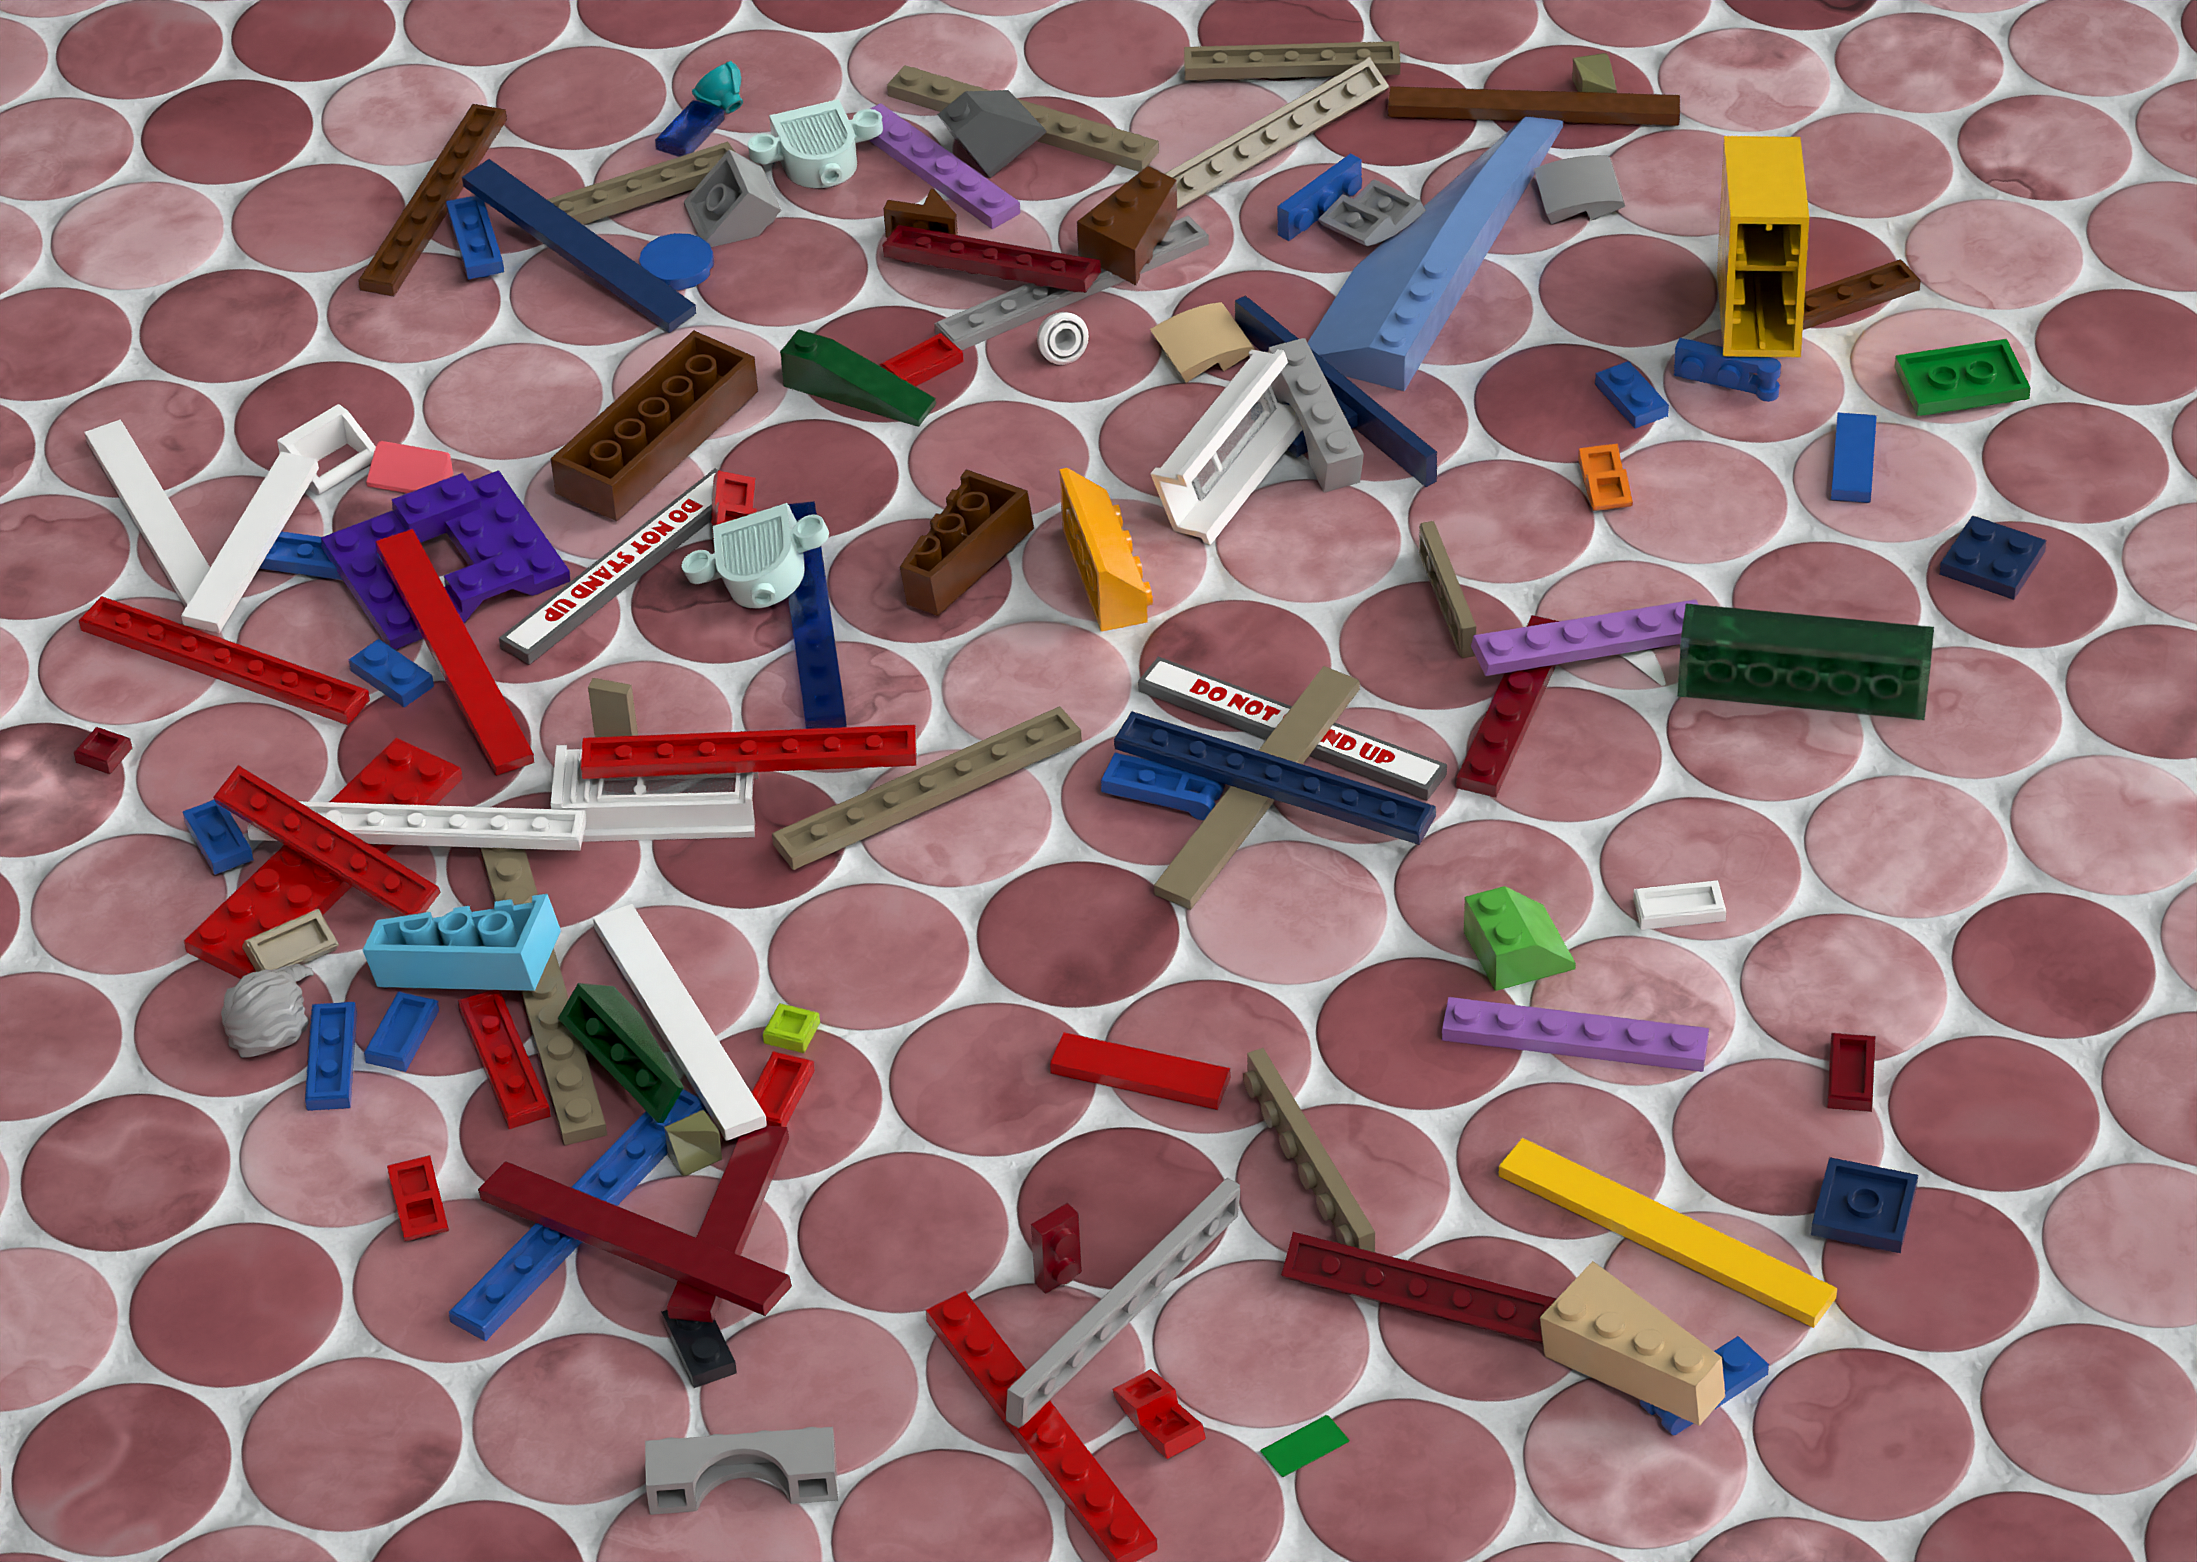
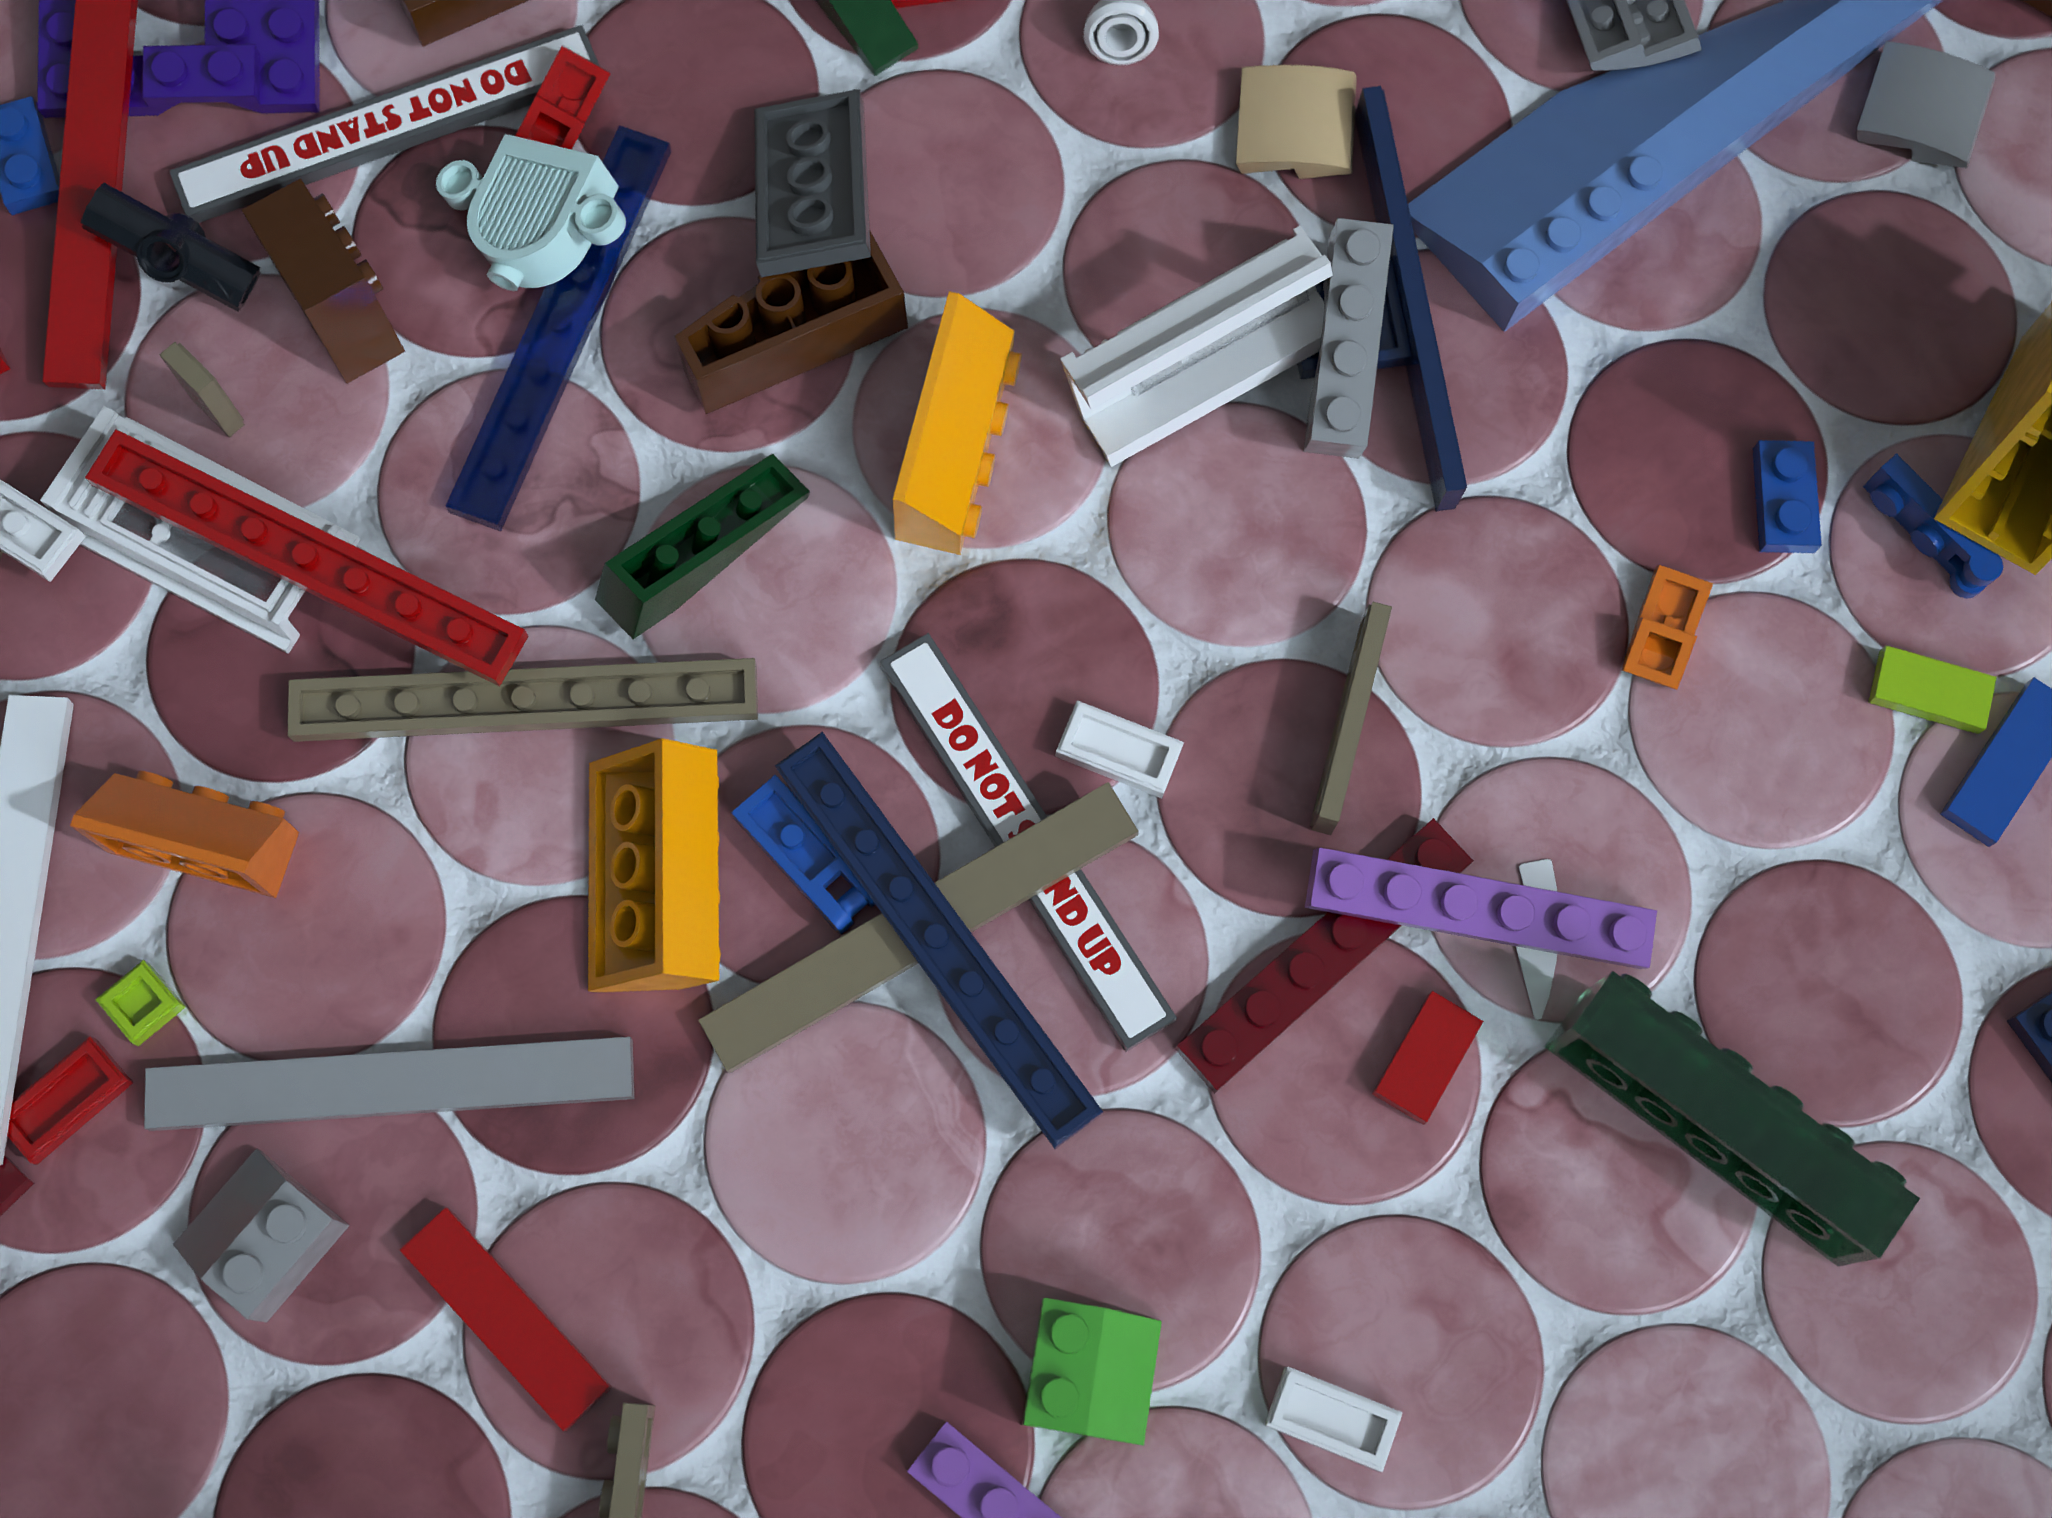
camera: 20 degrees right, 30 degrees up
none -> orange slope [70,771,299,898]
none -> black piece [80,183,261,312]
none -> light grey tile [144,1037,635,1131]
none -> light grey slope [173,1148,350,1323]
none -> reddish brown wedge [241,178,406,384]
none -> light orange slope [588,738,721,992]
none -> dark green slope [595,453,810,639]
none -> dark grey tile [754,89,871,277]
none -> white tile [1055,700,1184,799]
none -> red tile [1372,991,1484,1125]
none -> lime tile [1868,645,1997,734]

